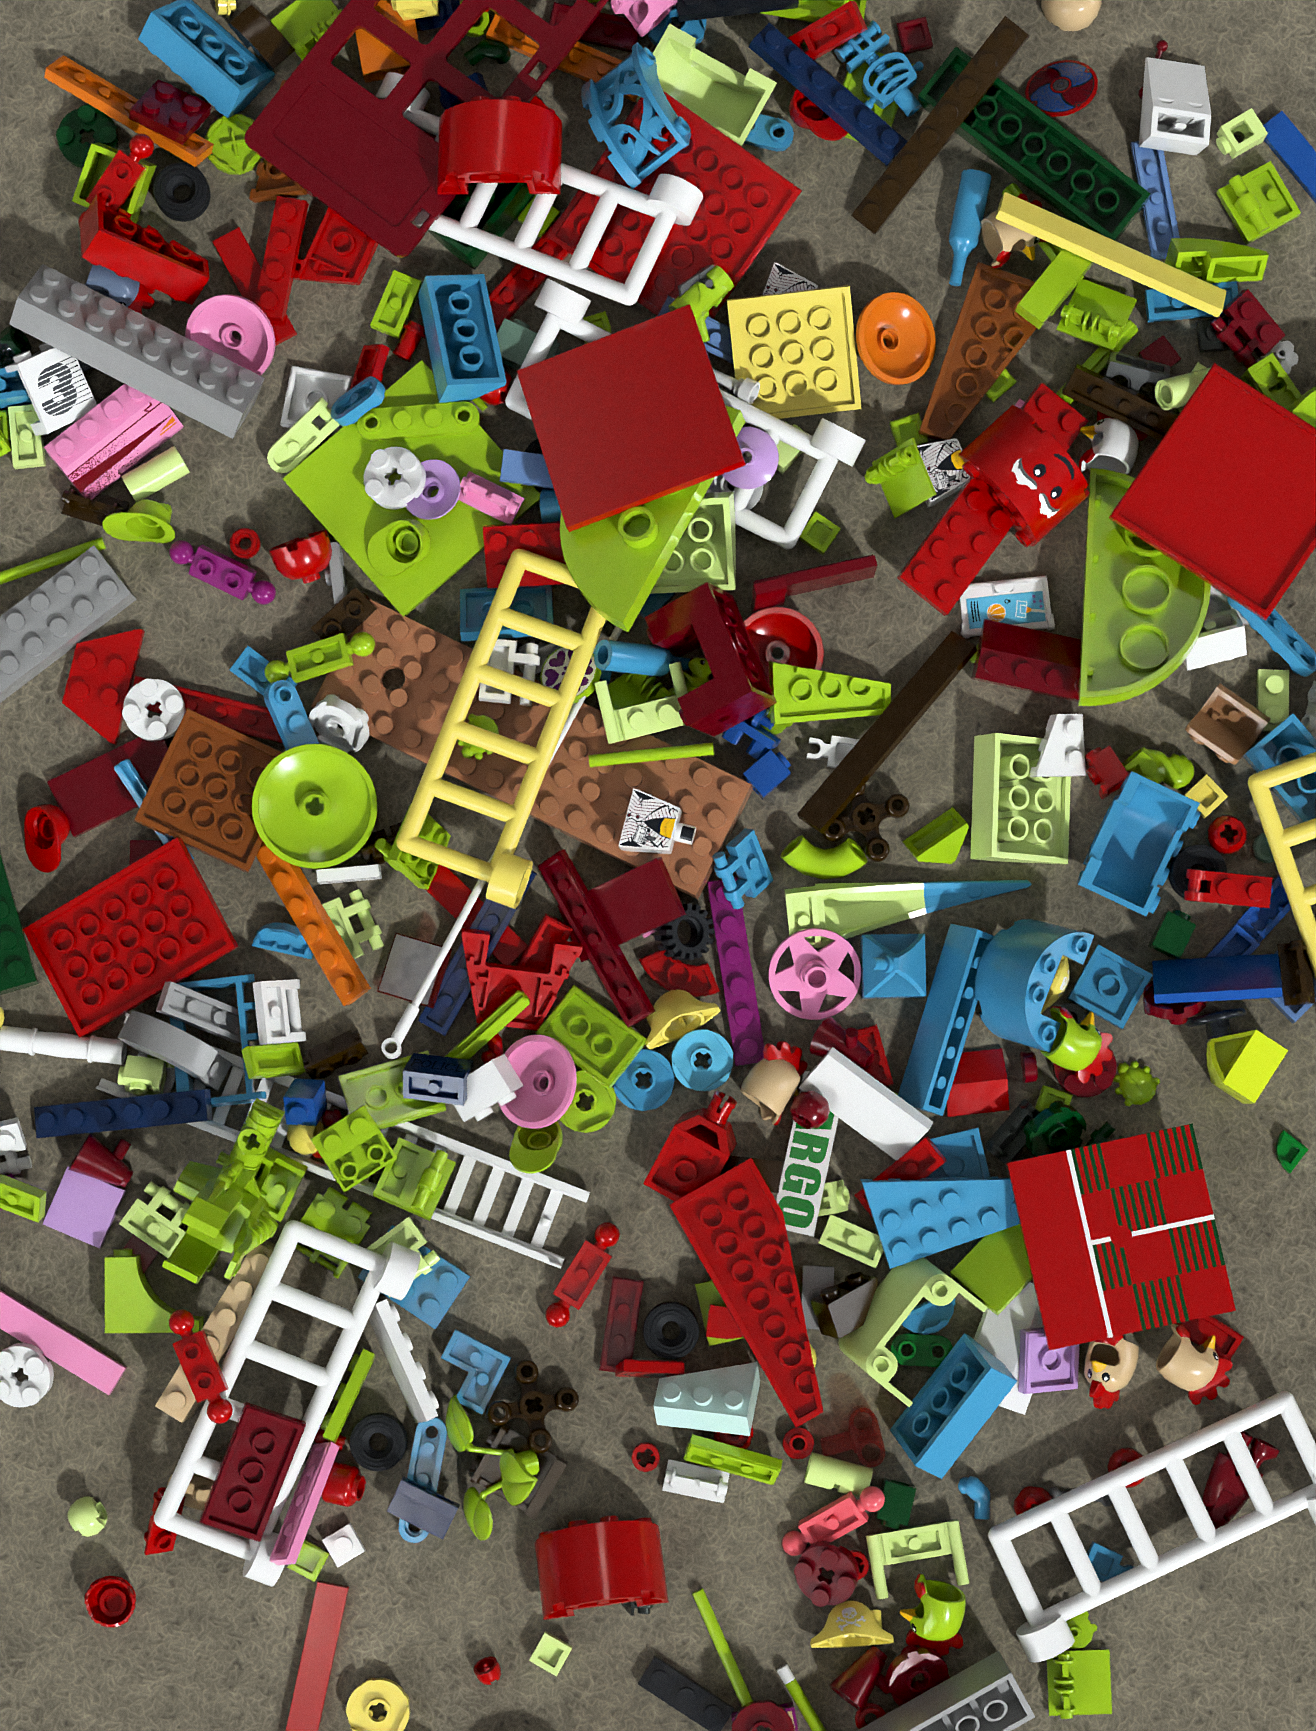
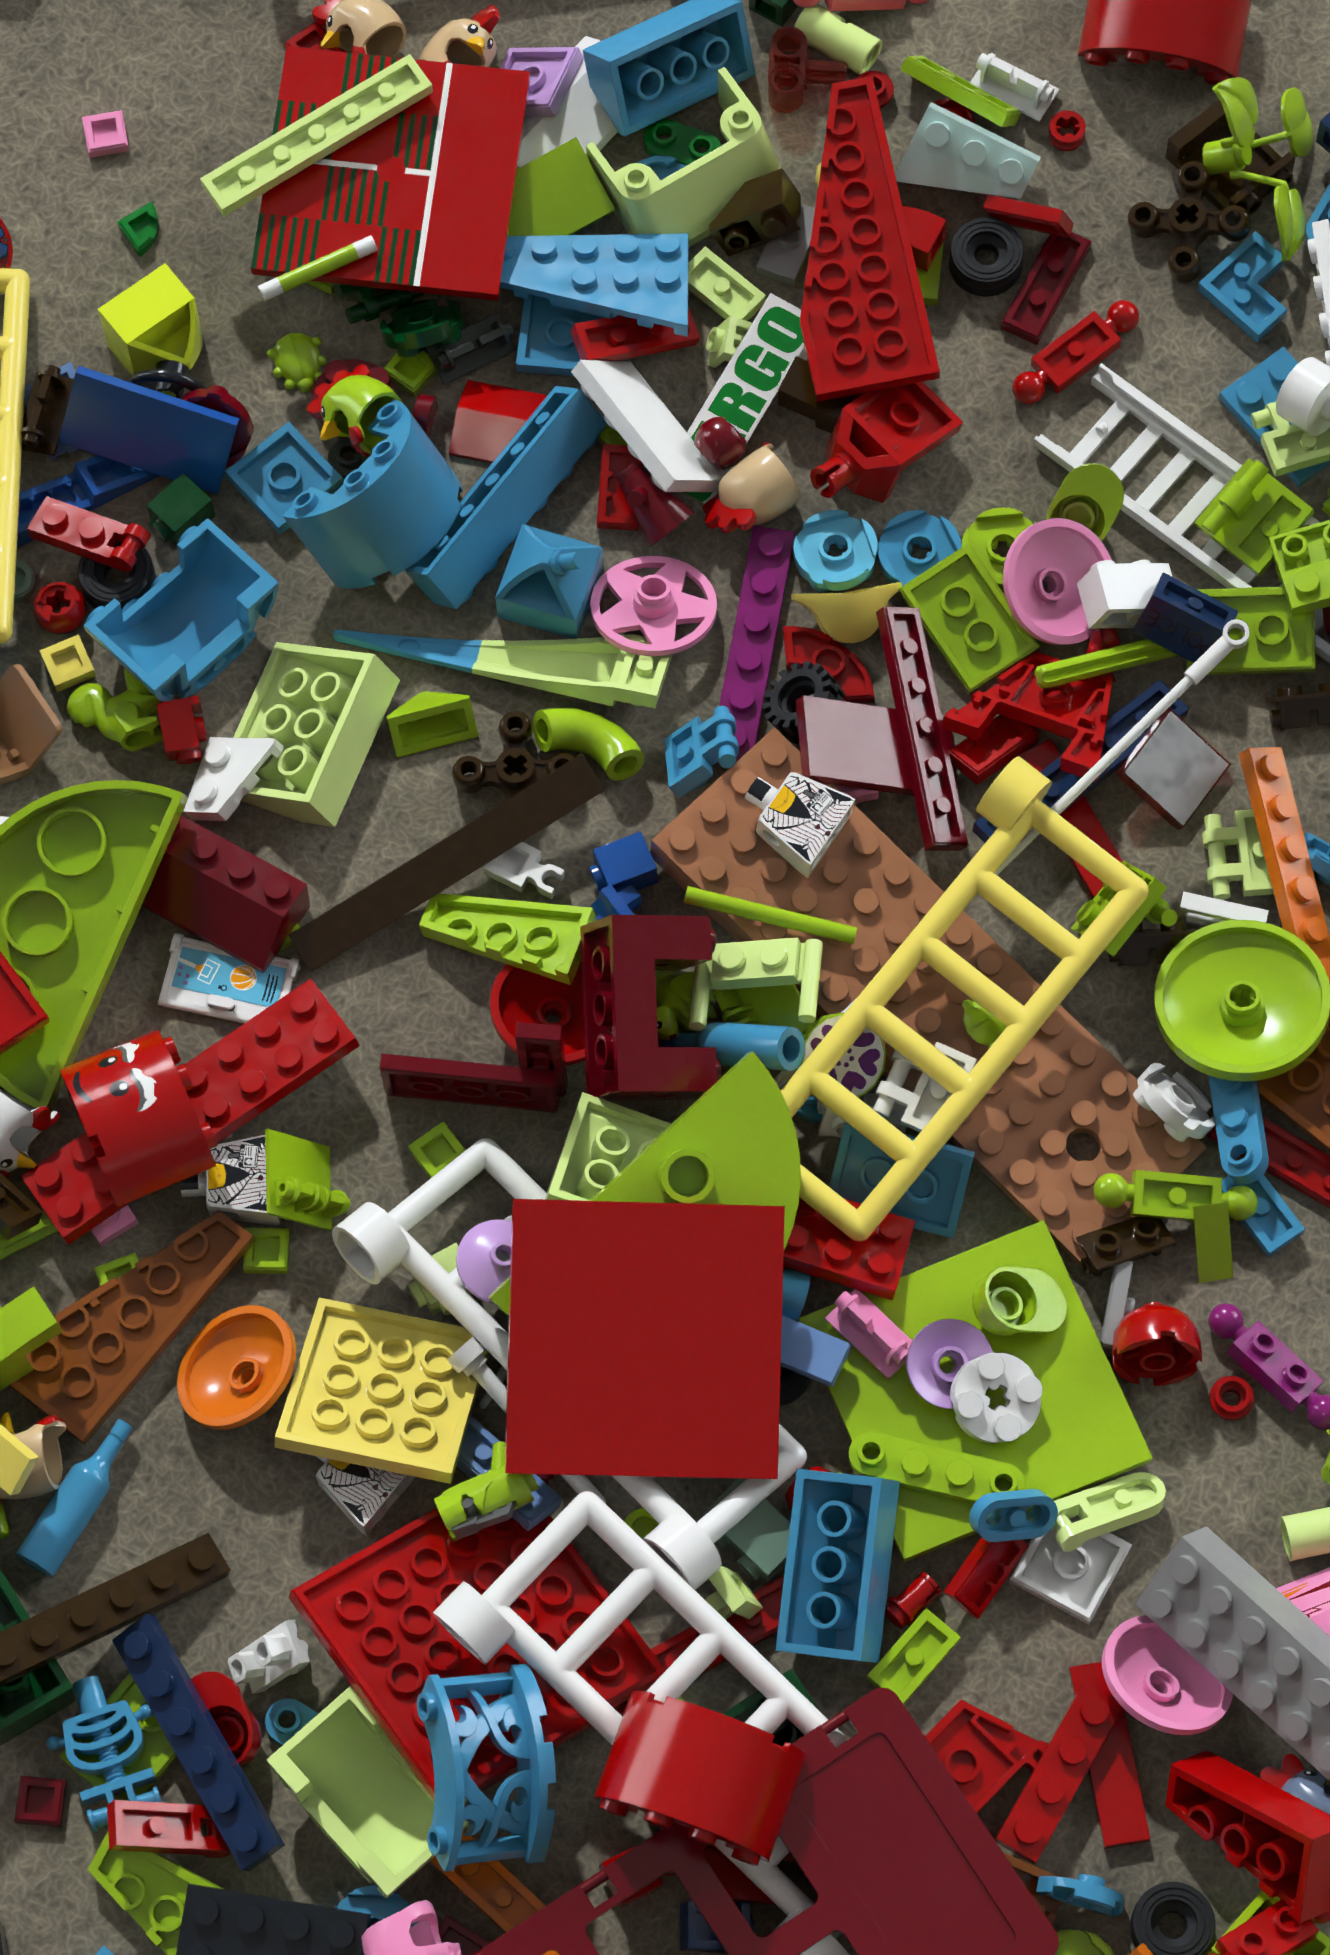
camera: 160 degrees left, 15 degrees down
none -> yellowish green plate [200,54,433,217]
none -> white hips [228,1619,310,1694]
none -> lime bar [257,235,378,301]
none -> yellowish green tile [705,1566,763,1620]
none -> dark azure plate [1036,1874,1126,1918]
none -> lime sticker [1193,1202,1234,1284]

